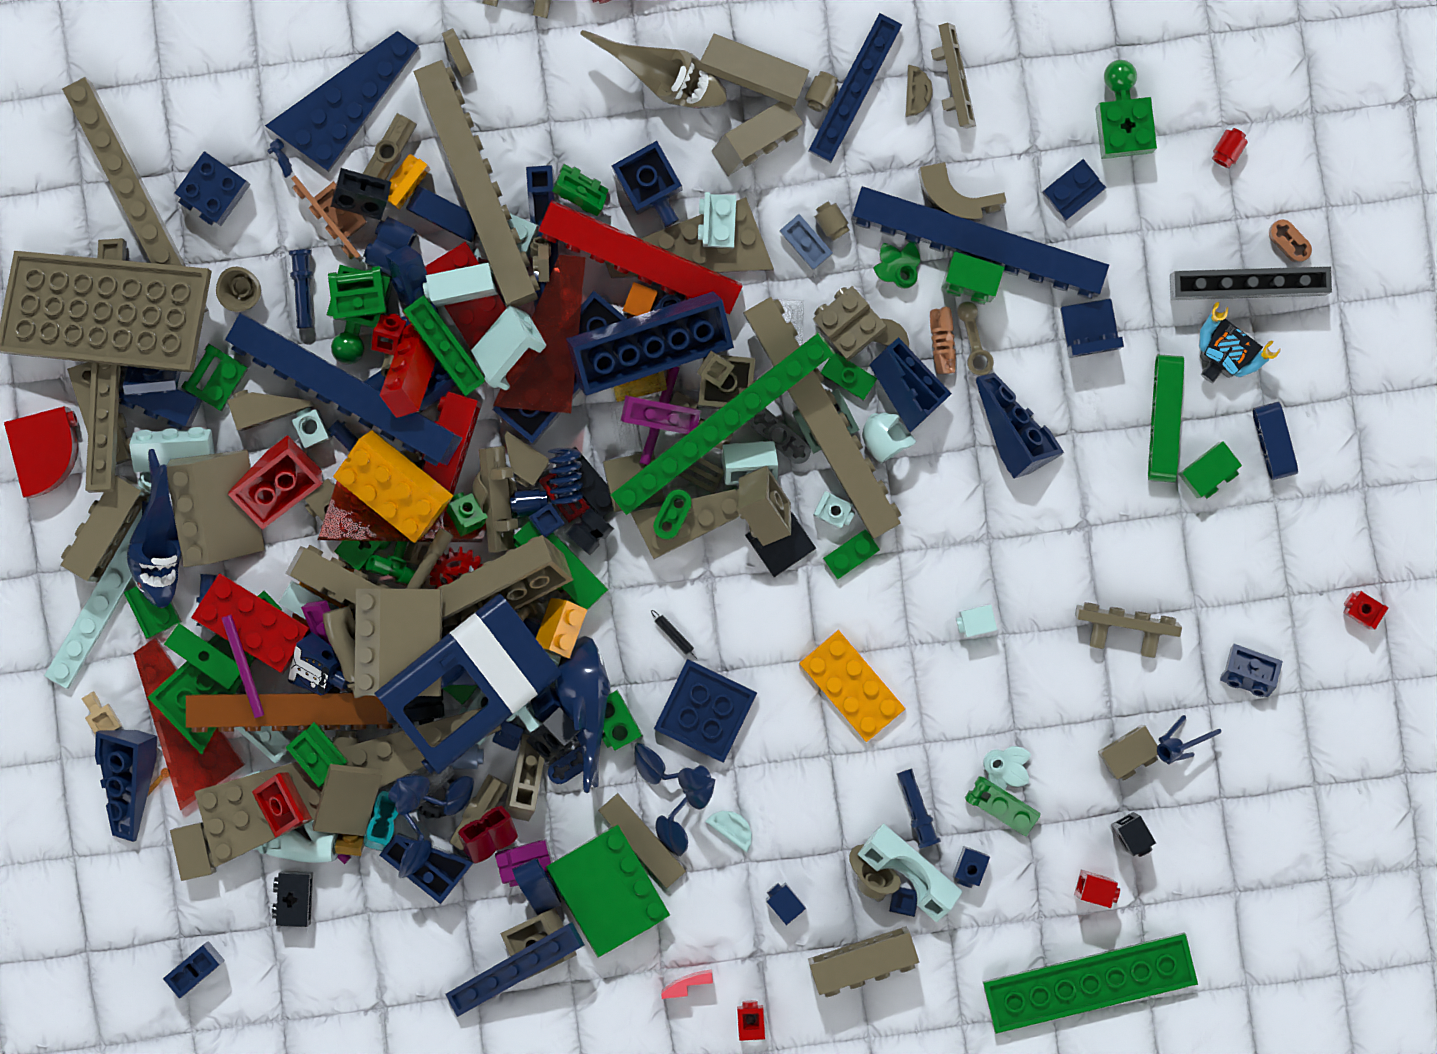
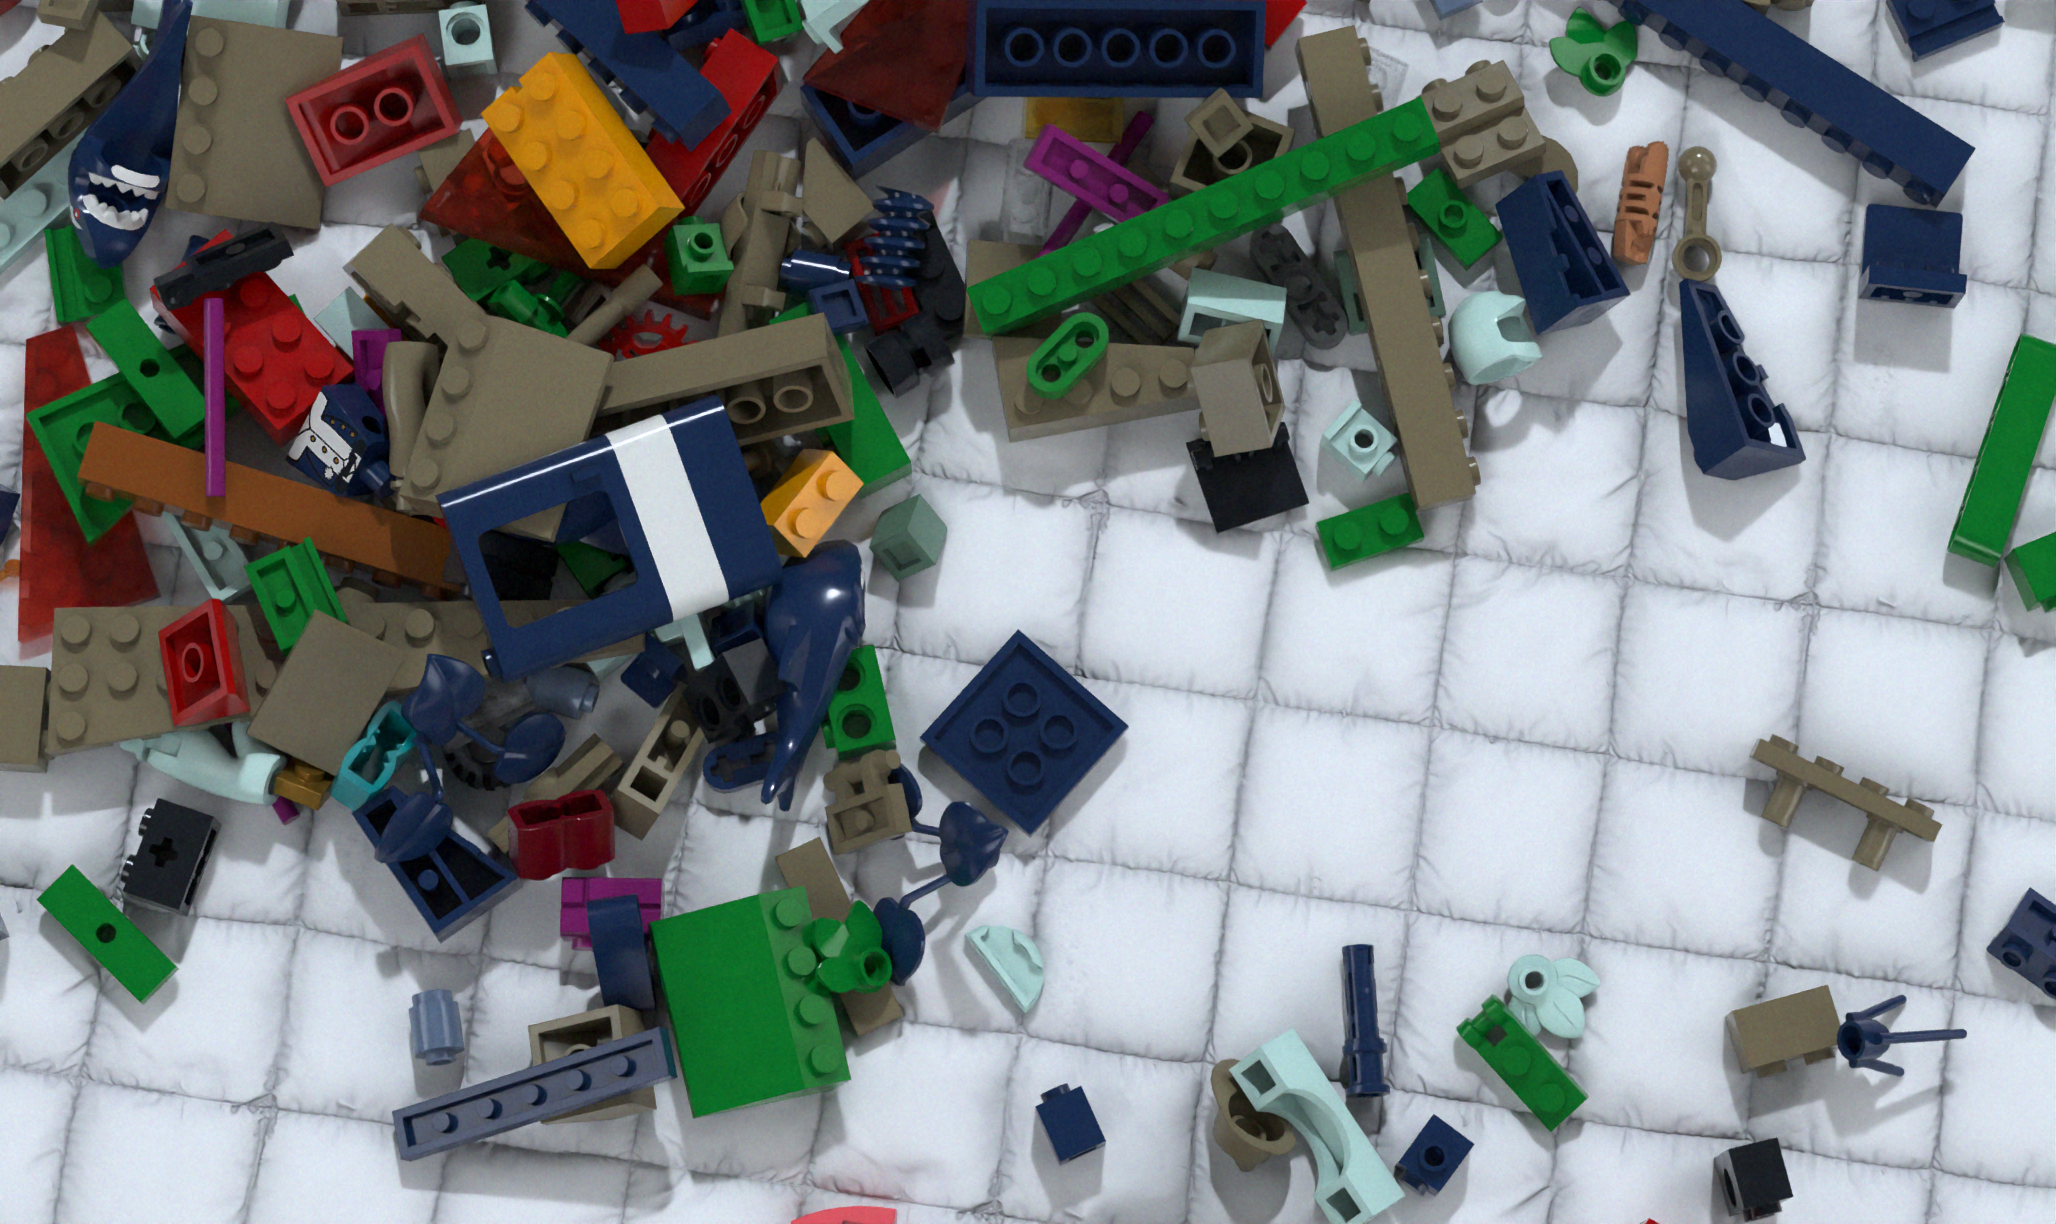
camera: 15 degrees right, 10 degrees down
dark blue pin [328,419,359,452] -> none
black piece [651,610,697,659] -> none
light orange plate [799,630,906,742] -> none
dark blue tile [889,887,917,917] -> none
green brick [941,252,1005,305] -> none
light aqua brick [956,605,997,637] -> none
none -> green tile [36,864,179,1005]
none -> black hinge [153,221,294,311]
none -> sand blue brick [408,989,465,1066]
none -> green plate [811,900,892,994]
none -> dark tan plate [823,749,912,855]
none -> sand green panel [869,494,947,582]

